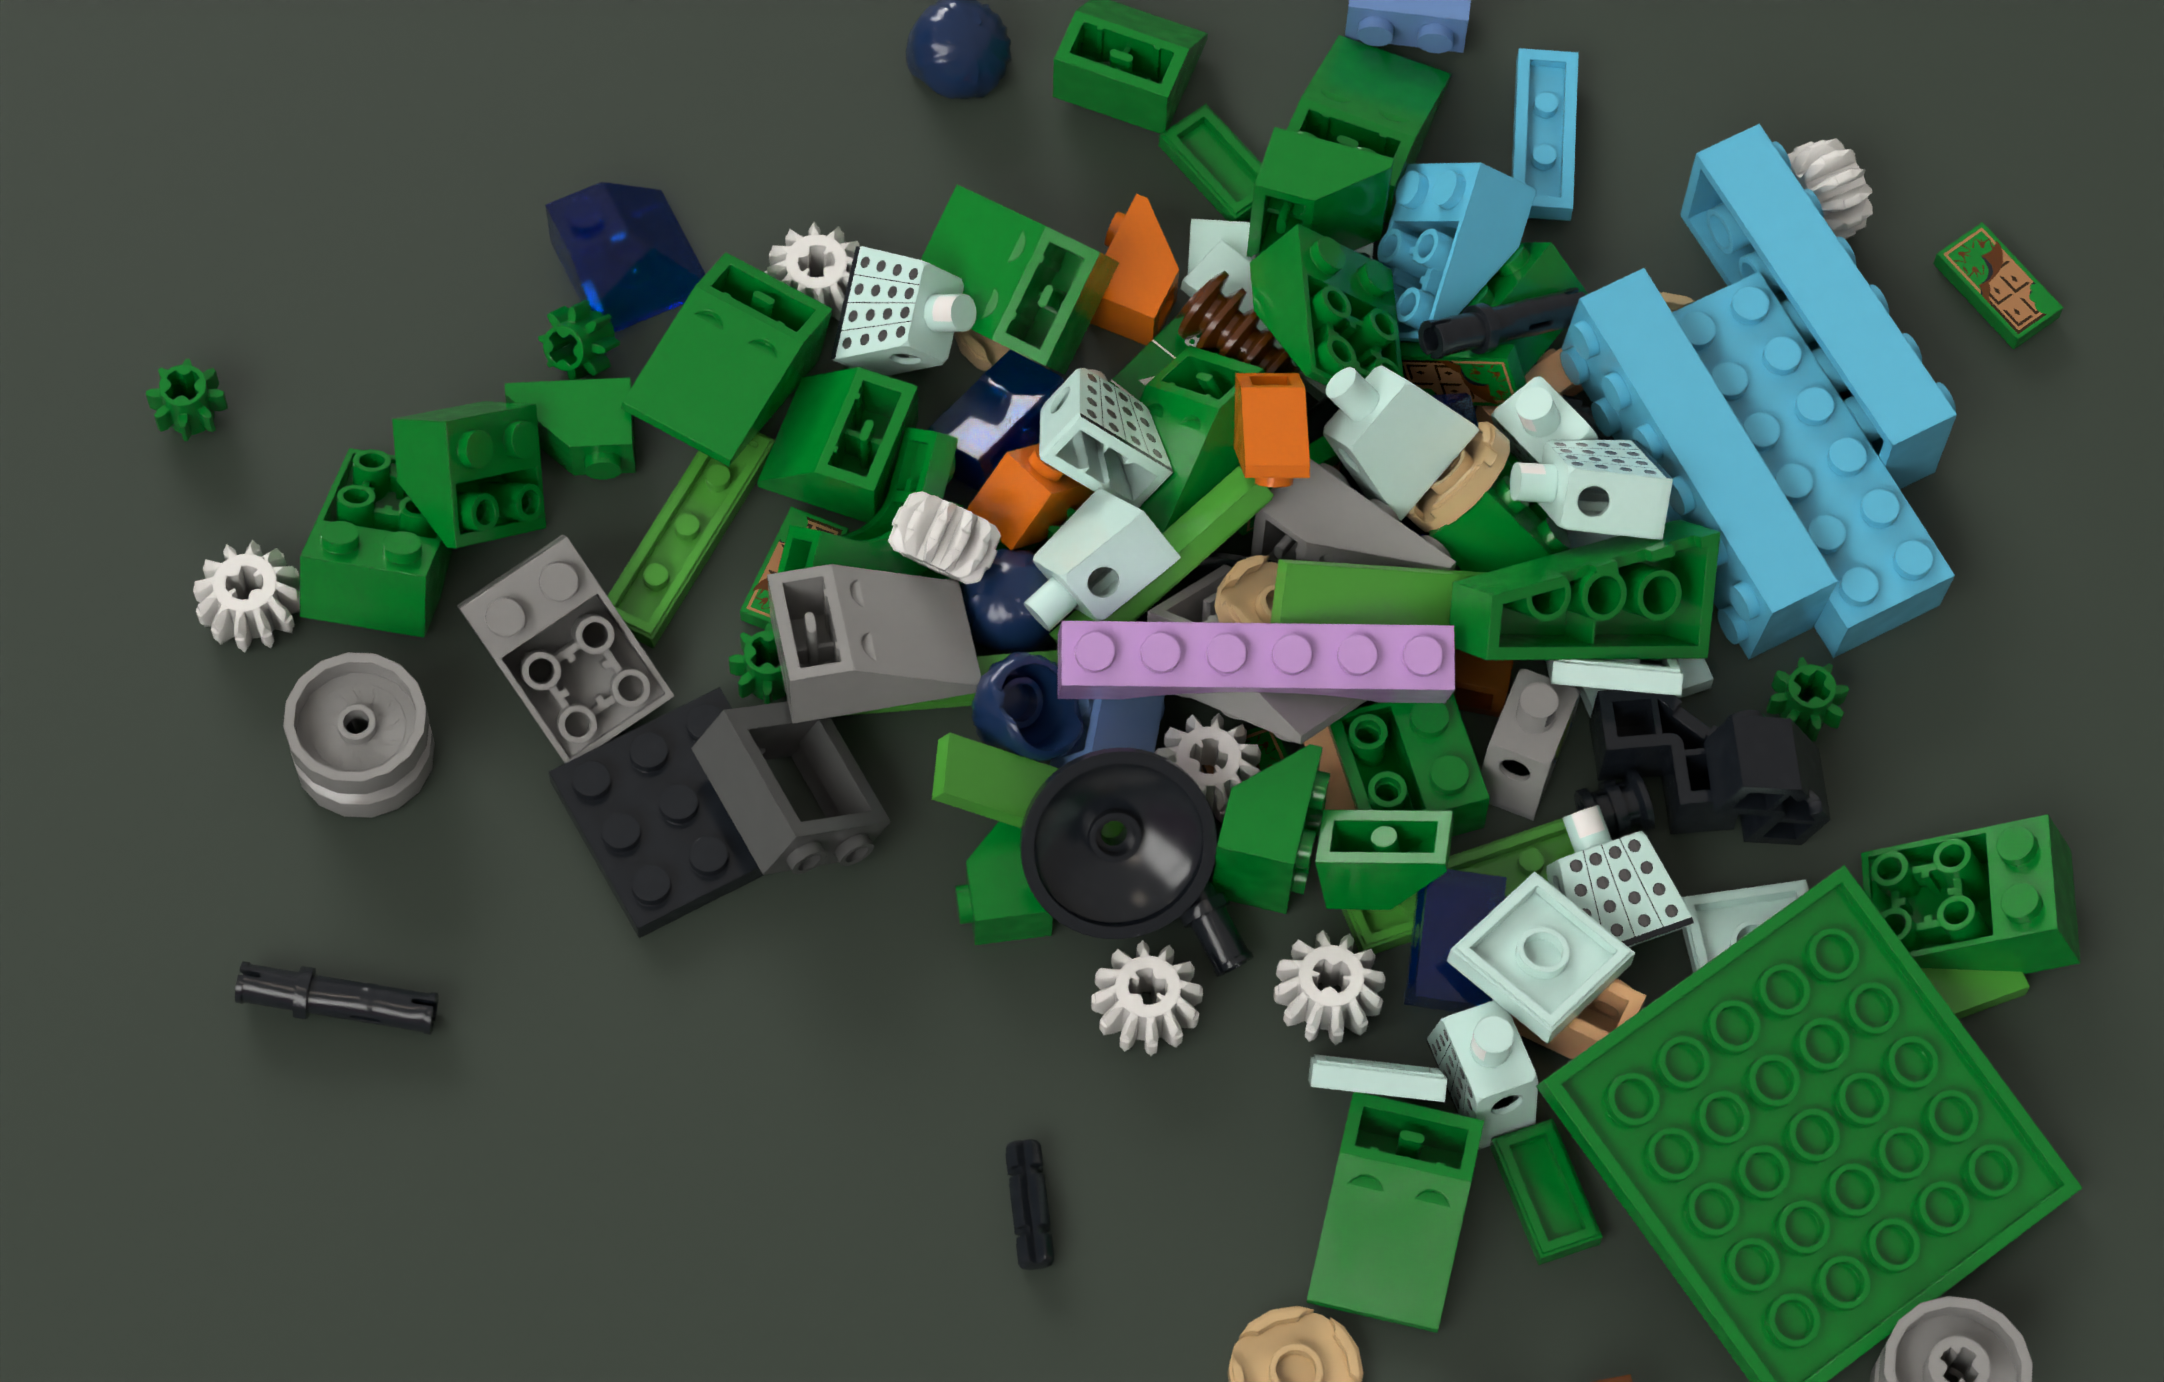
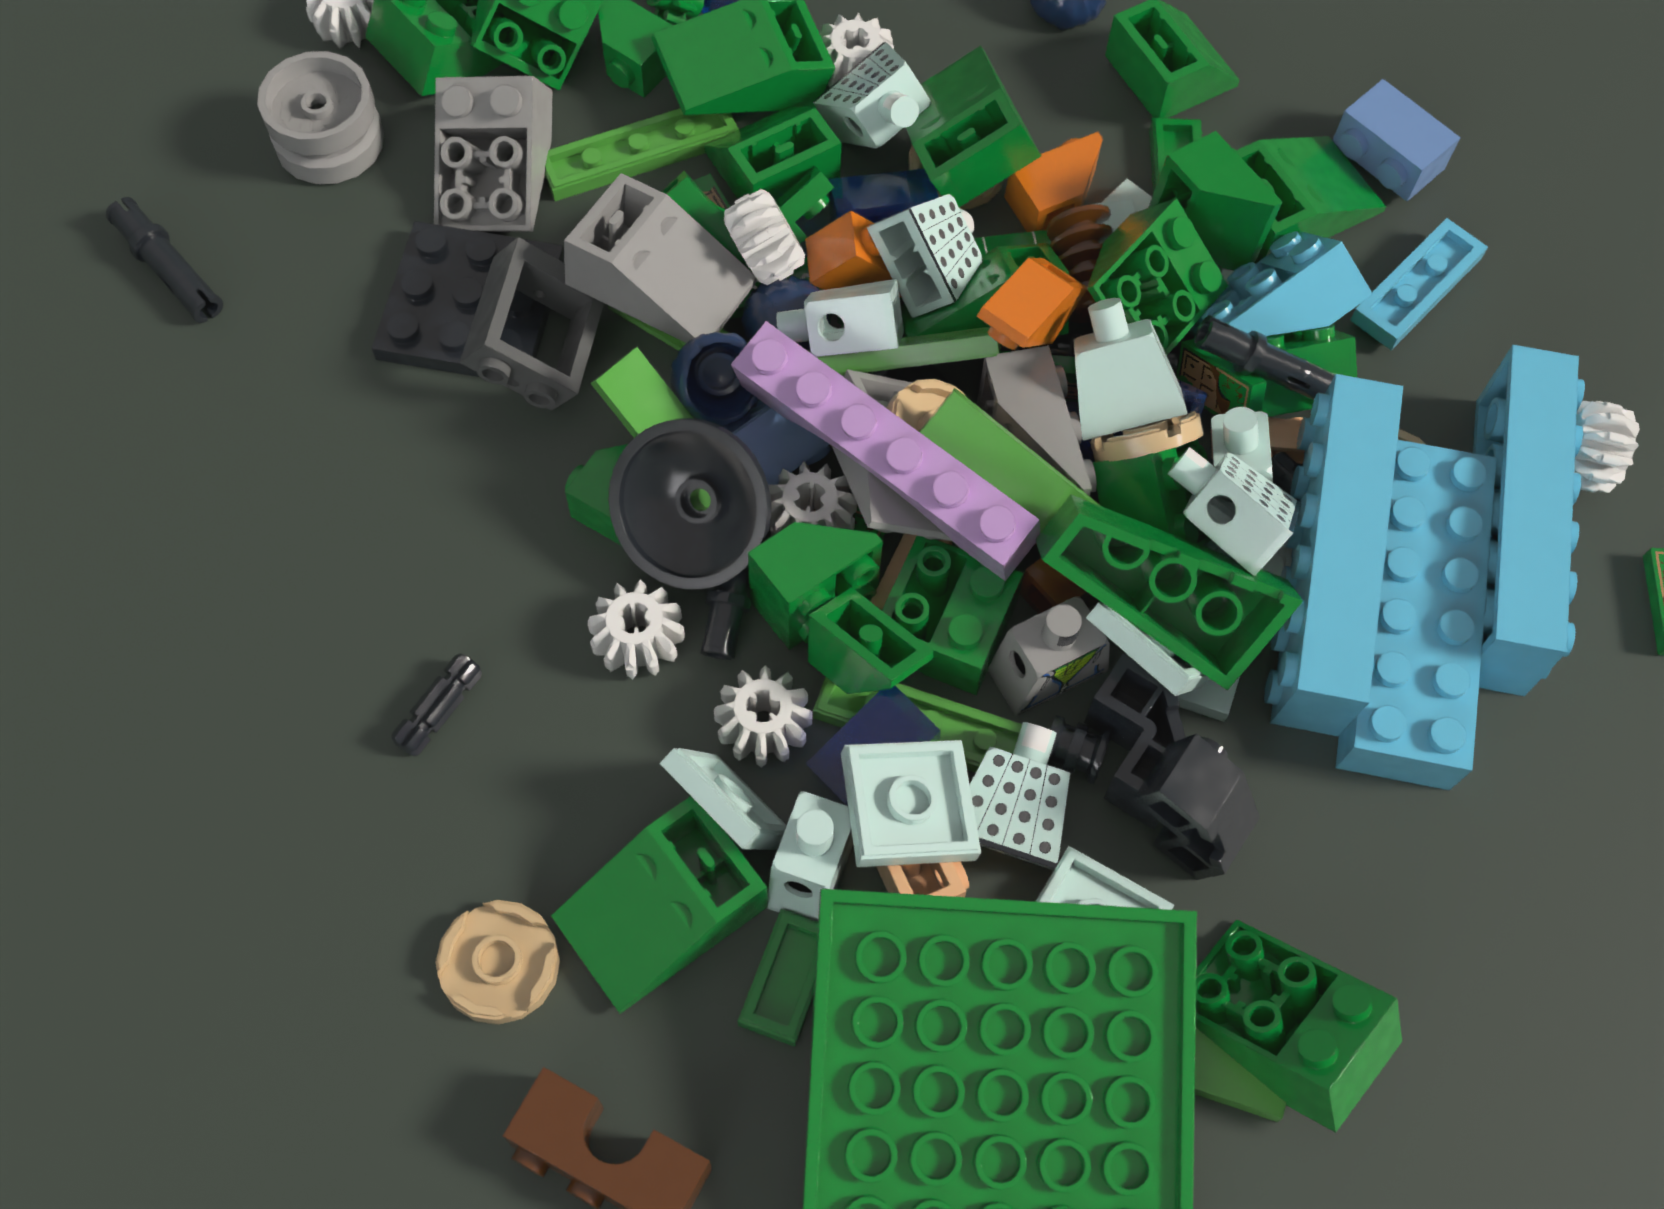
camera: 40 degrees right, 0 degrees up
green gear [1766,657,1849,742] -> none

